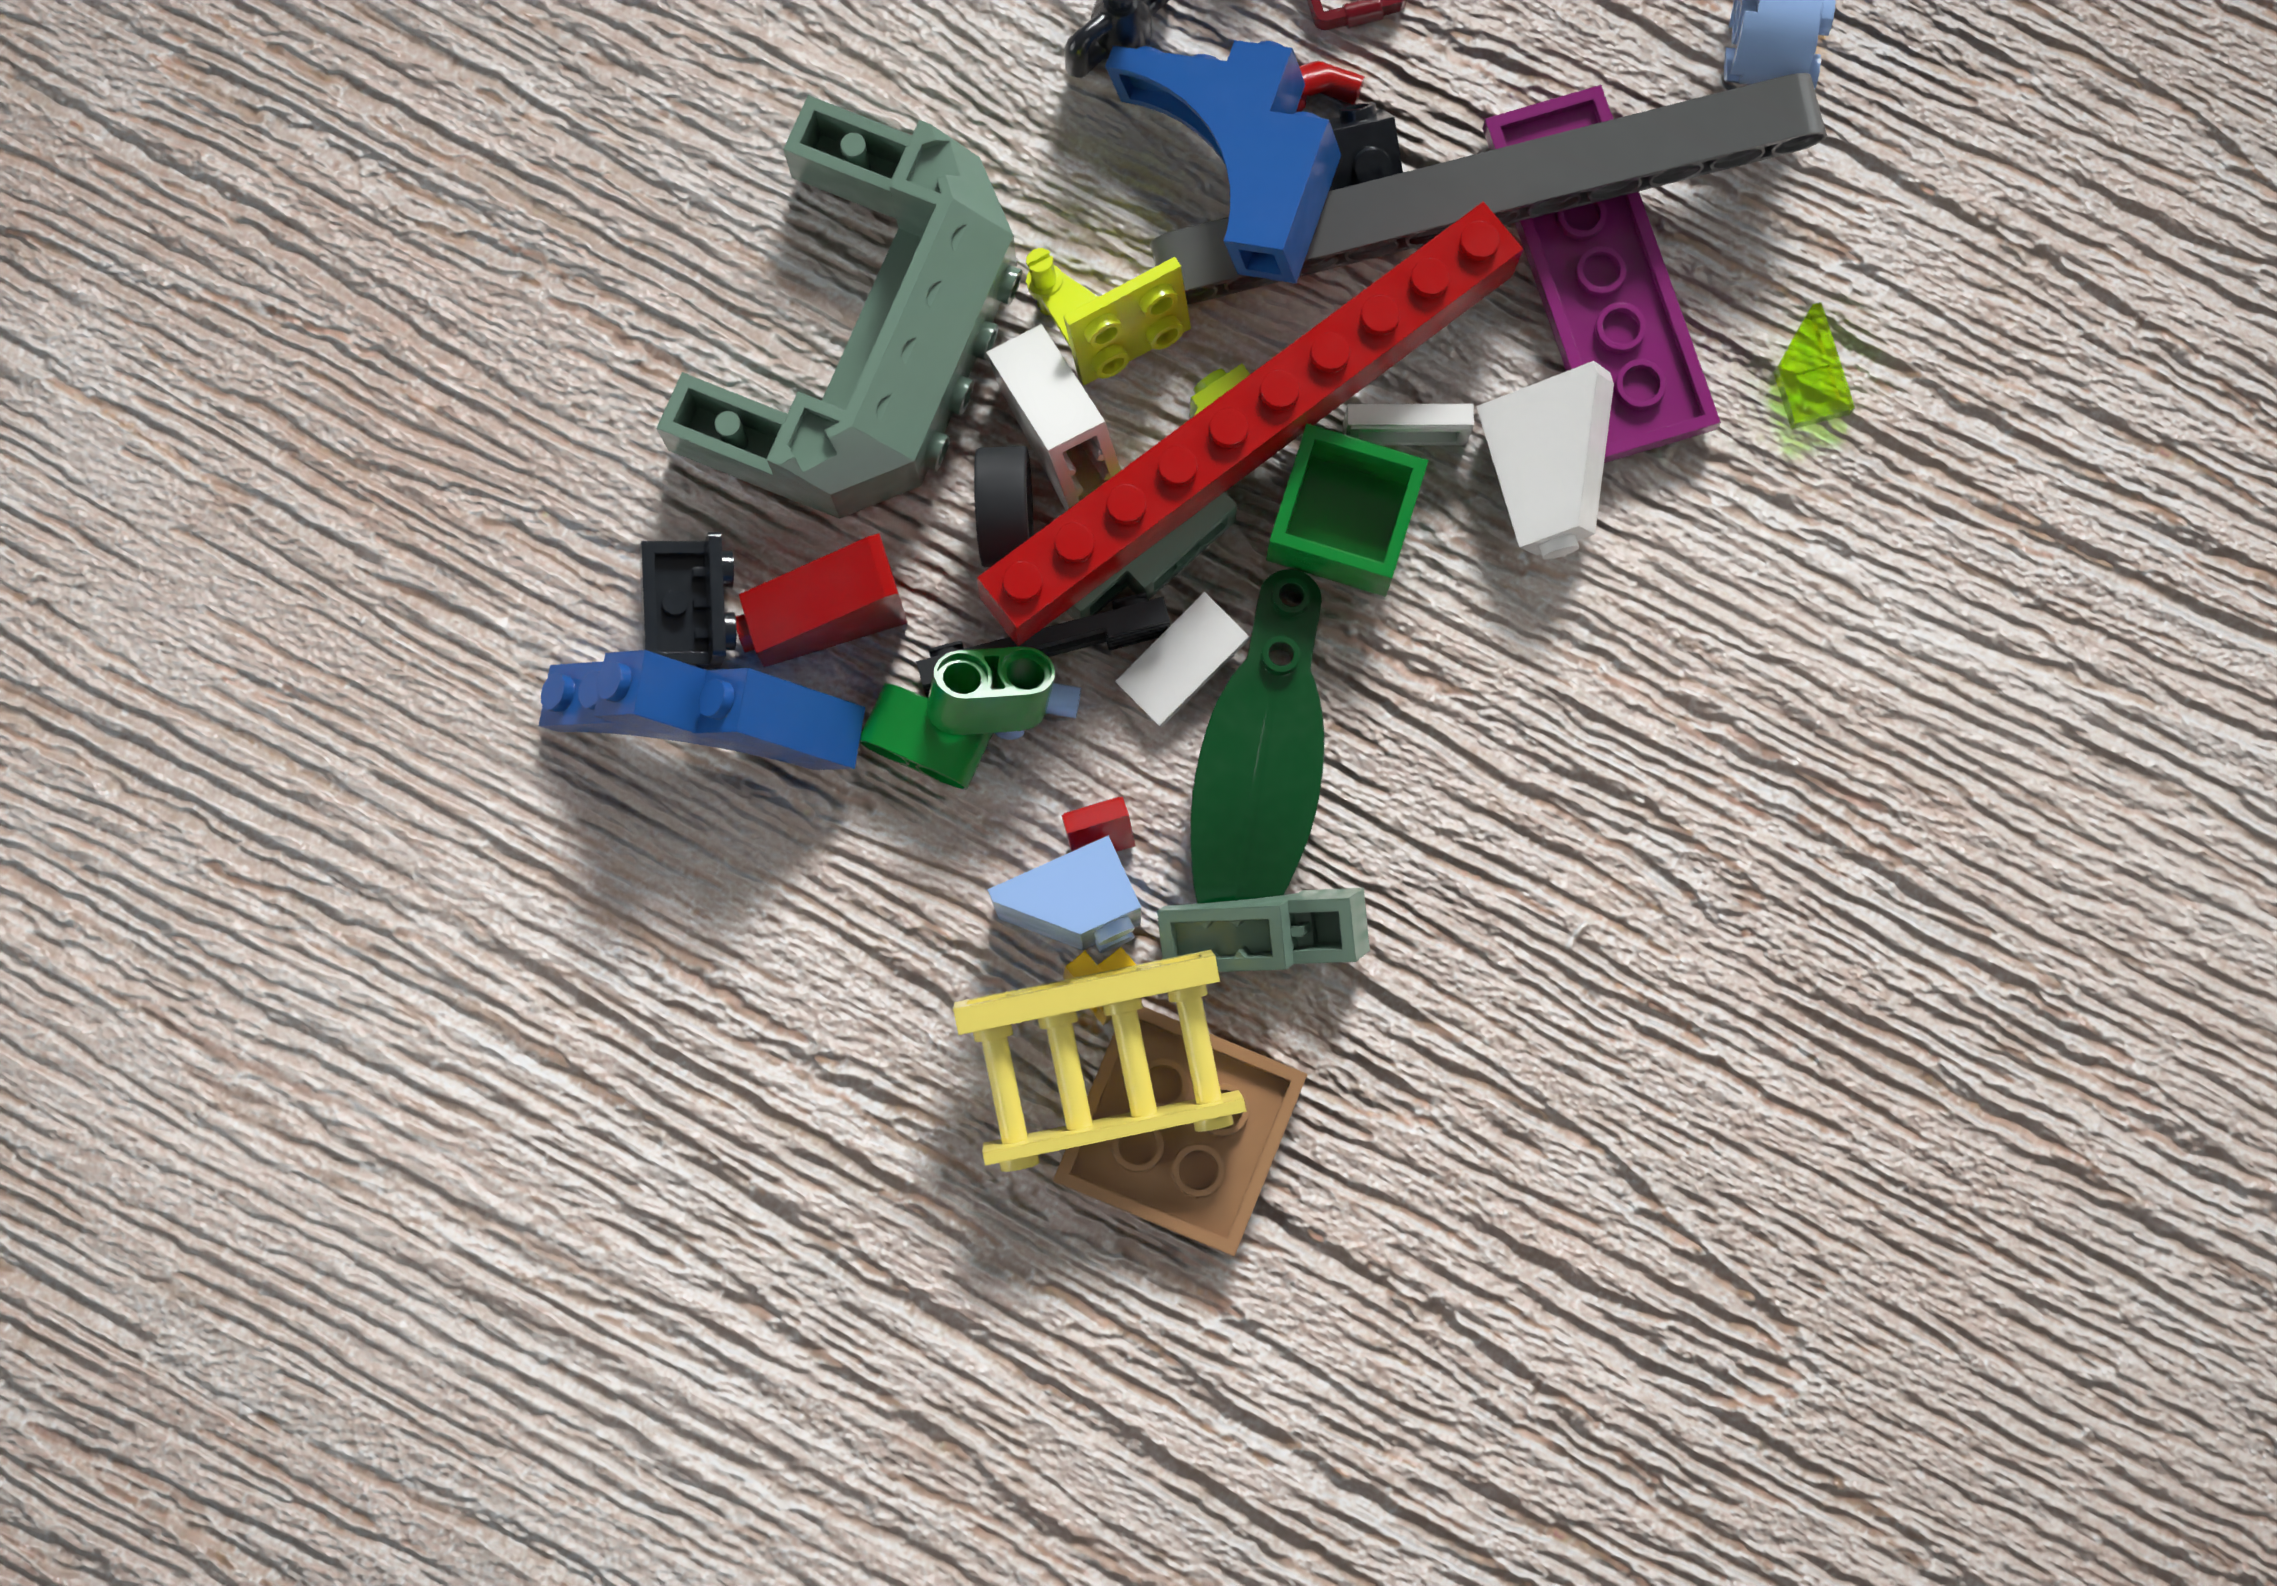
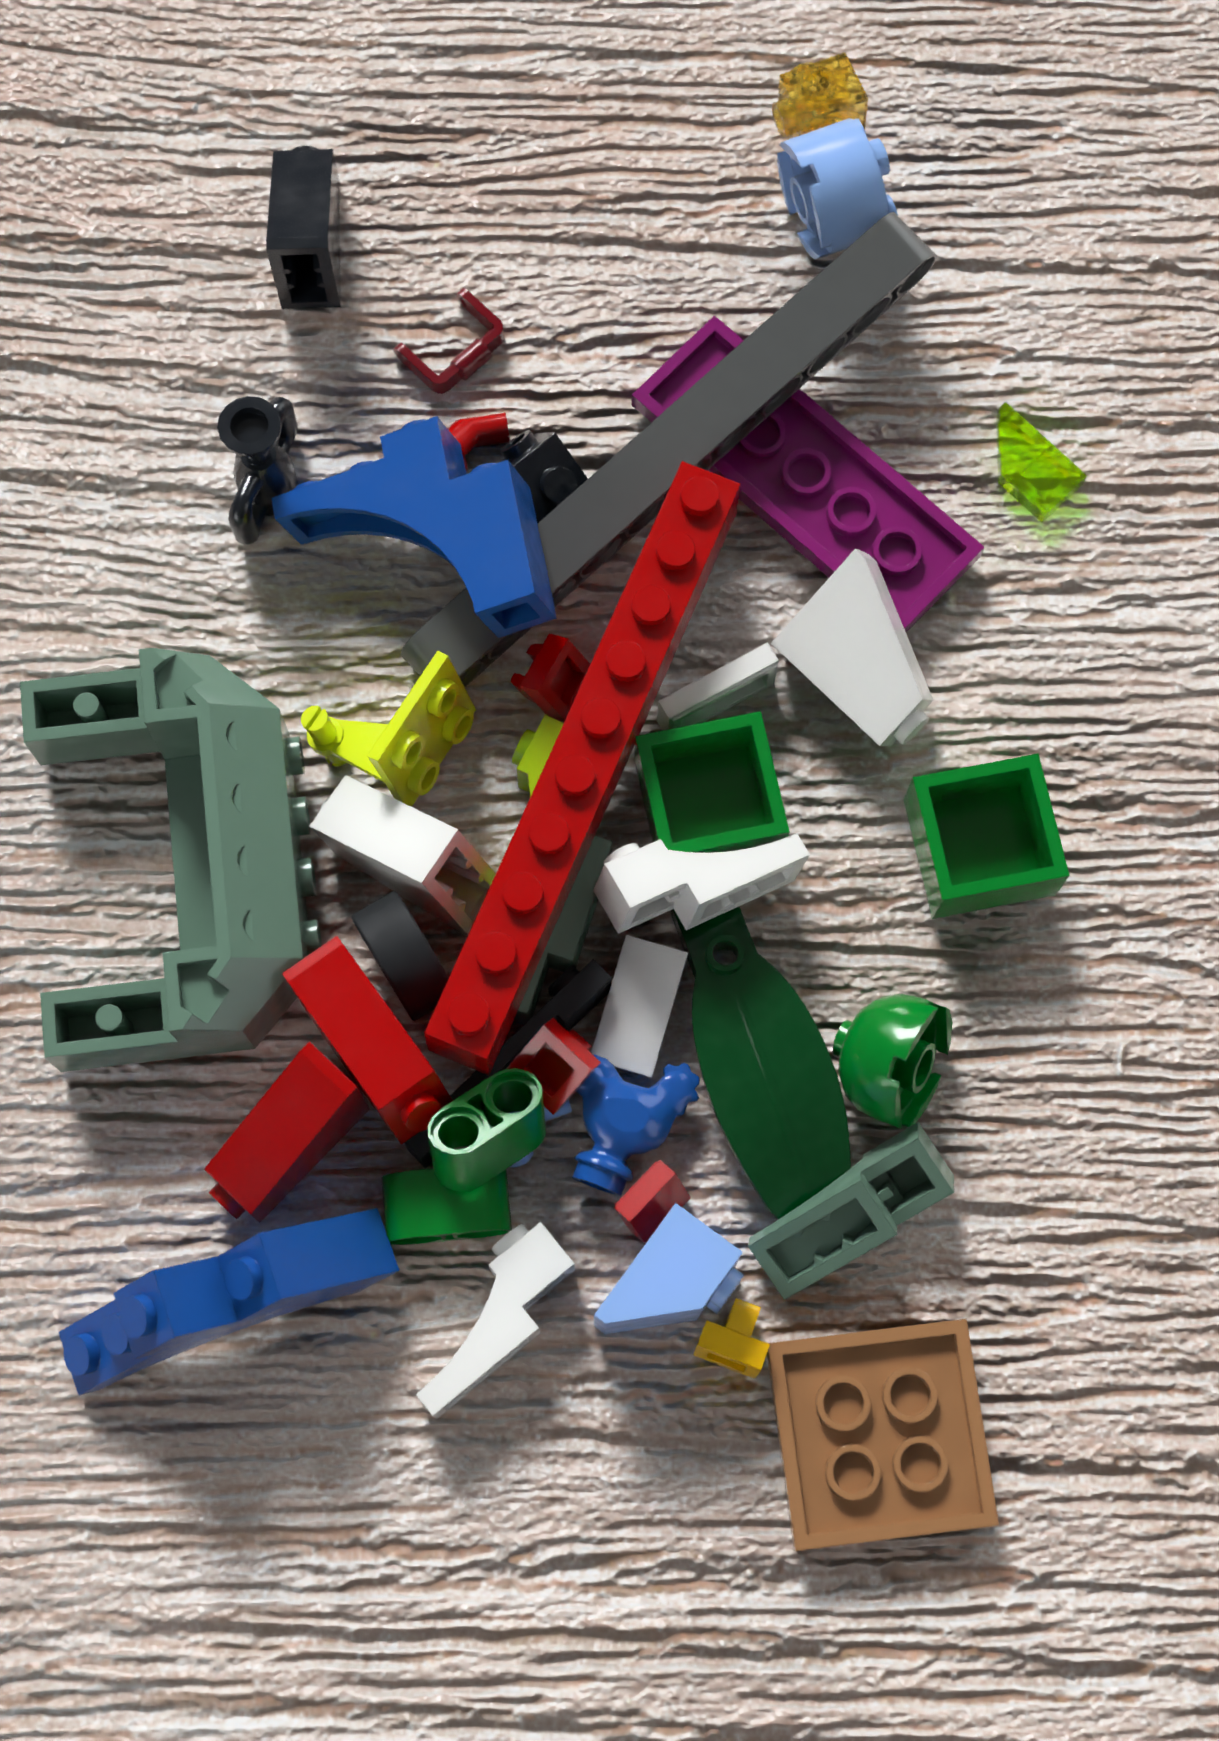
camera: 30 degrees left, 5 degrees down
black bracket [639,532,737,669] -> none
light yellow fence [953,950,1247,1172] -> none
none -> red slope [282,936,453,1145]
none -> white slope [416,1222,575,1419]
none -> red tile [507,1018,601,1115]
none -> red tile [510,633,590,722]
none -> blue animal [572,1054,700,1197]
none -> white slope [593,833,810,934]
none -> green cylinder [833,994,953,1129]
none -> green piece [903,753,1070,919]

